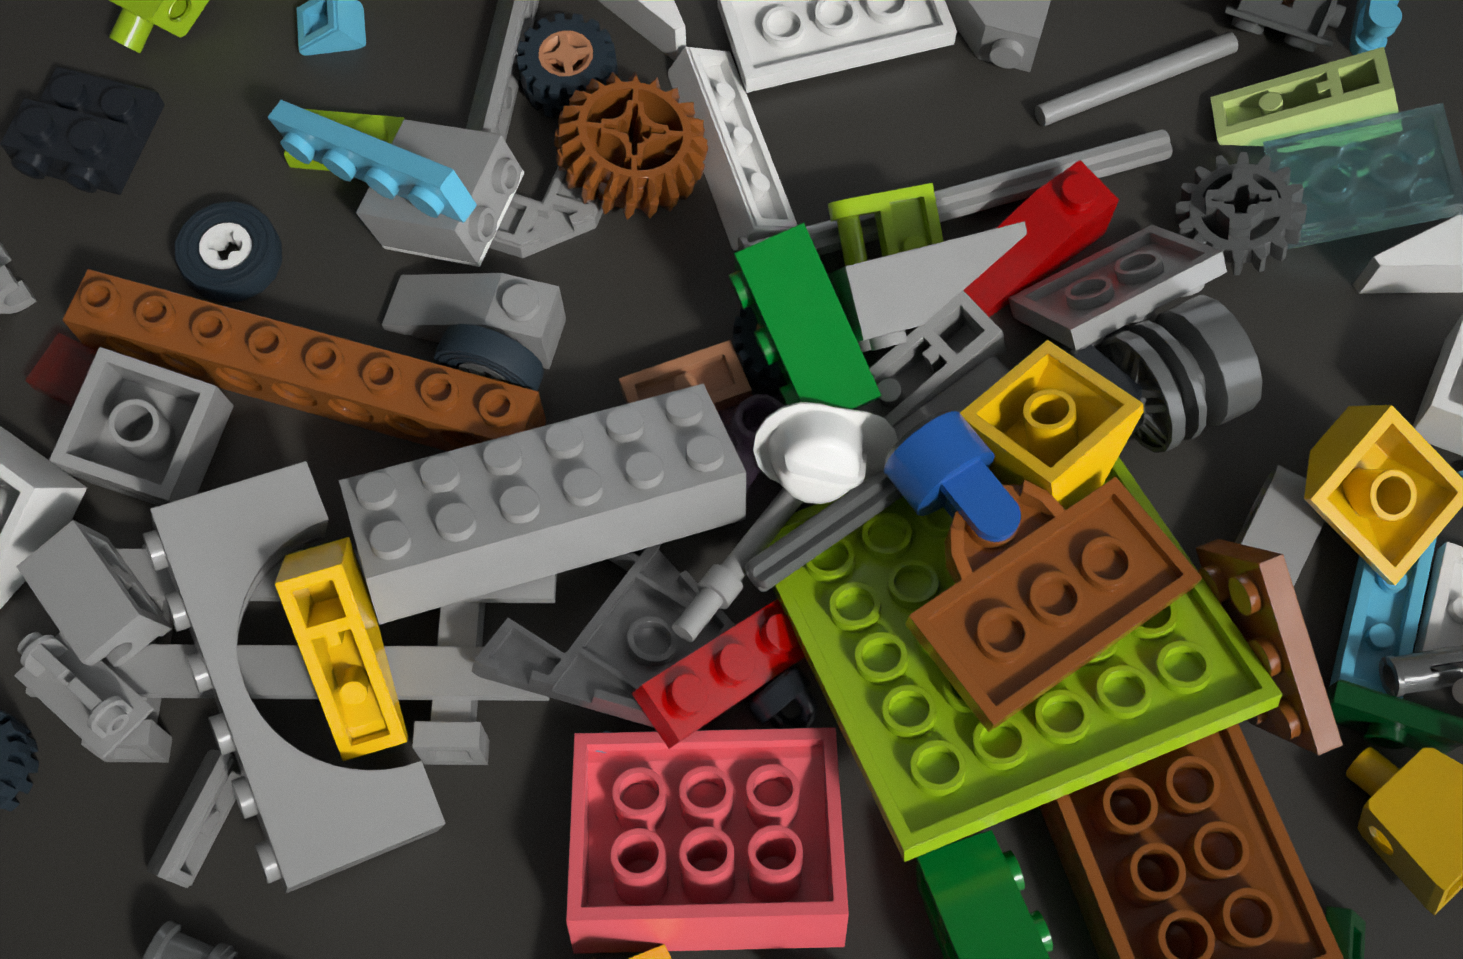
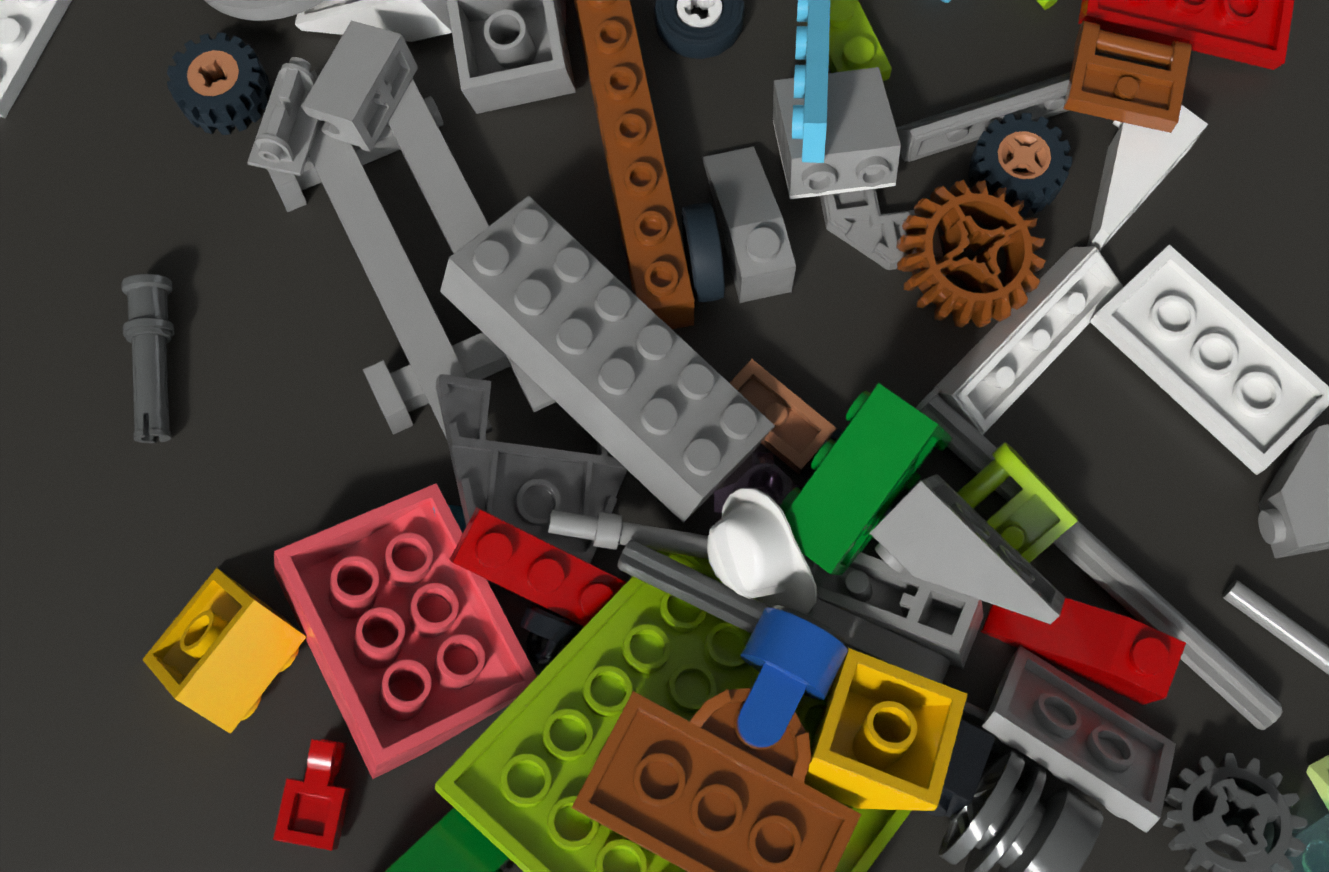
camera: 65 degrees right, 5 degrees up
light grey arch [142,461,446,894] -> none
light grey slope [147,750,242,889] -> none
yellow slope [274,537,408,761] -> none

